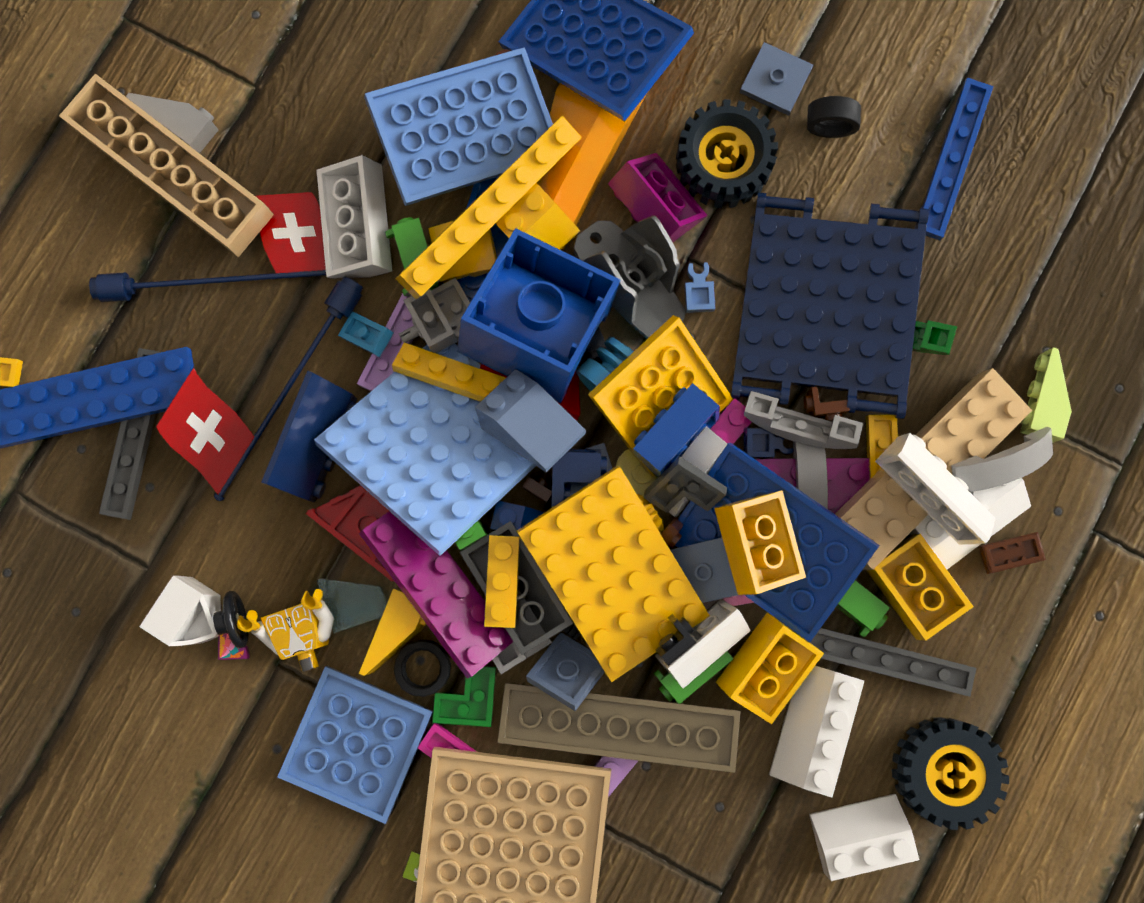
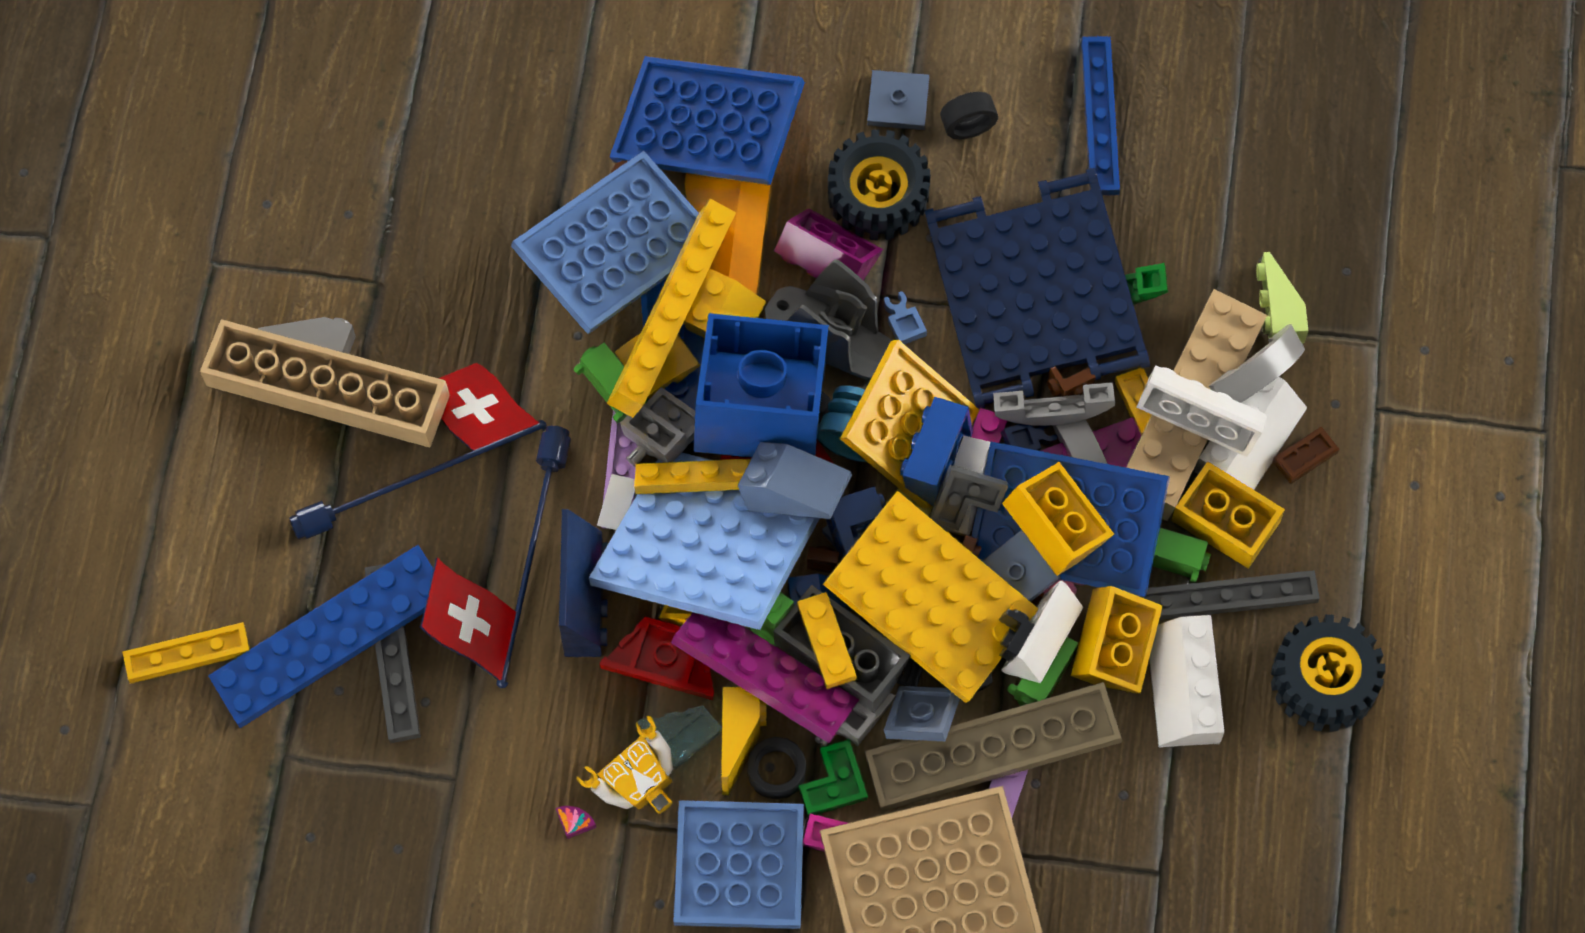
camera: 25 degrees left, 15 degrees down
white piece [139,576,249,648] -> none
white slope [317,155,392,278] -> none
dark azure plate [338,311,394,357] -> none
white slope [809,794,919,881] -> none
none -> white sticker [597,474,635,530]

